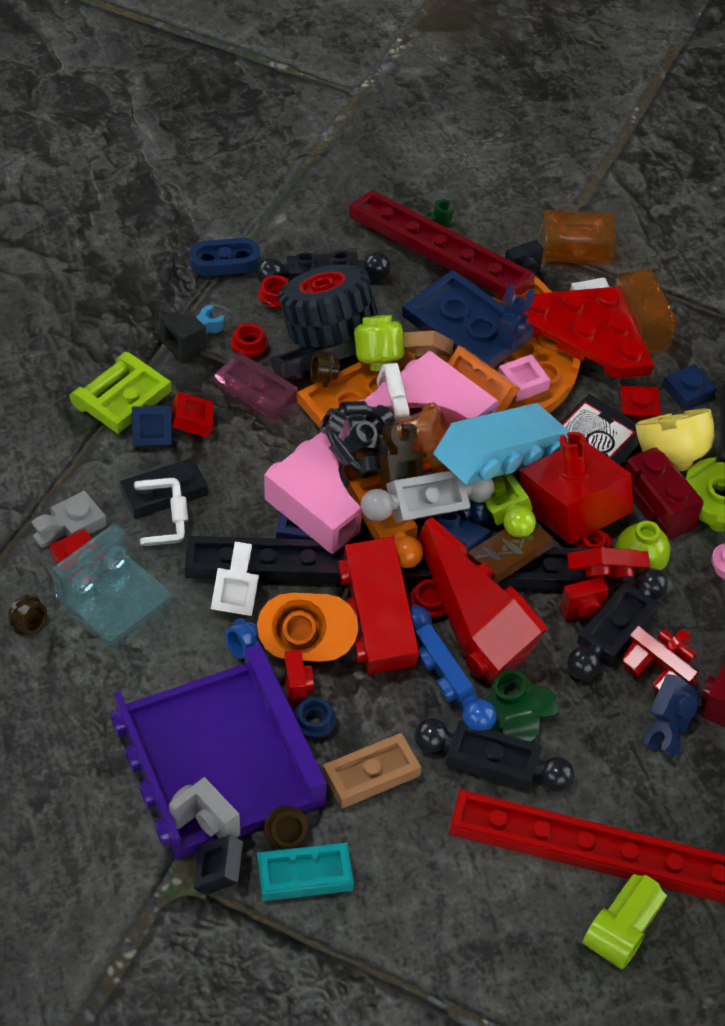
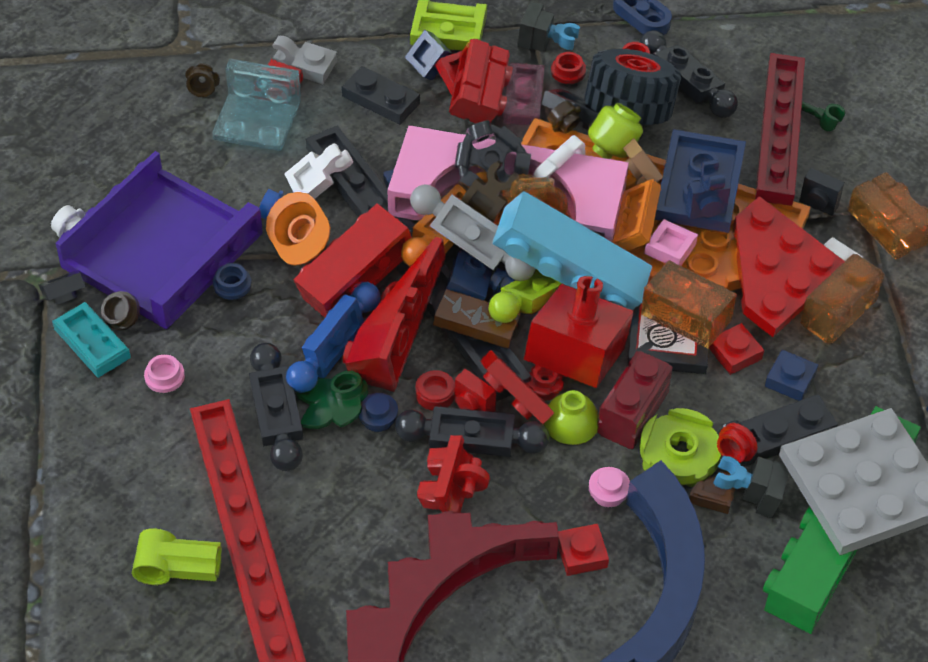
camera: 60 degrees right, 0 degrees up
white piece [134,478,188,546] -> none
light grey bracket [169,777,240,839] -> none
red plate [284,650,314,710] -> none
medium nougat plate [323,733,421,809] -> none
light yellow cylinder [635,408,715,471] -> none
dark blue plate [643,674,702,757] -> none
none -> white plate [51,205,85,239]
none -> bright pink plate [144,355,185,393]
none -> dark blue plate [358,393,398,432]
none -> red tile [415,370,455,411]
none -> red brick [449,38,513,123]
none -> clear orange brick [641,260,736,348]

